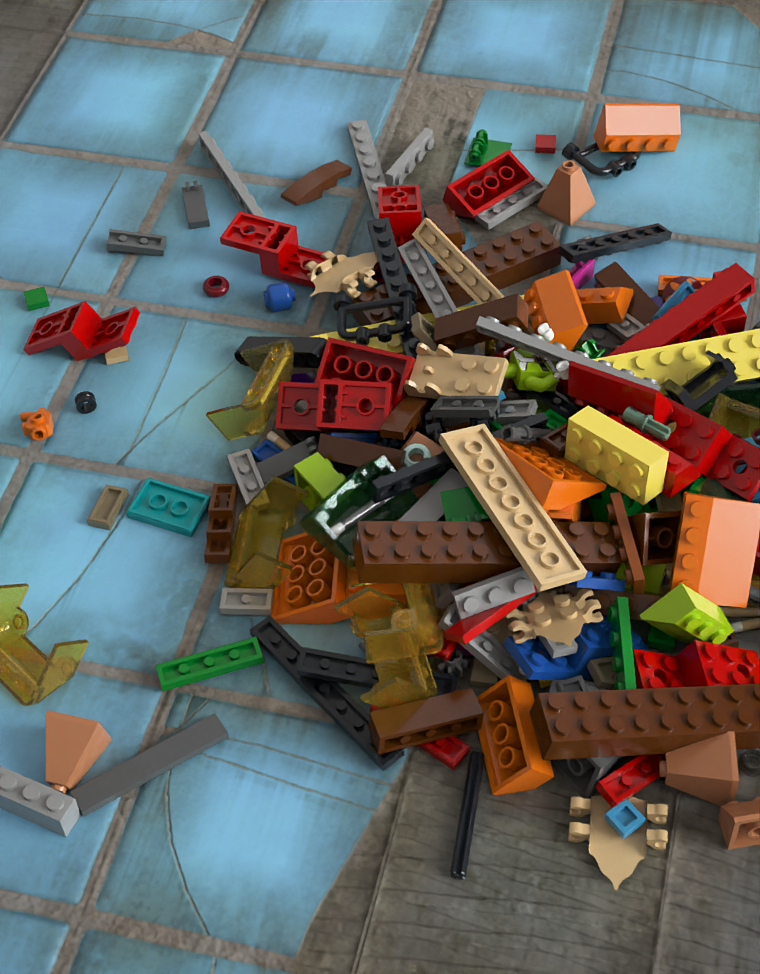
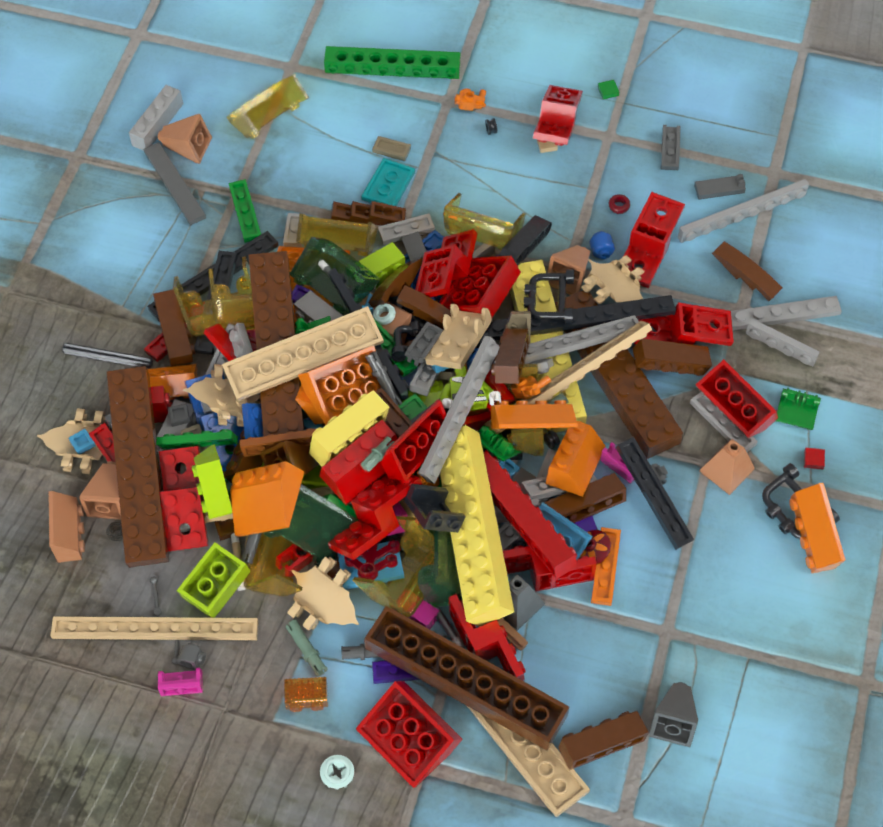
camera: 90 degrees right, 10 degrees up
none -> nougat slope [547,245,590,295]

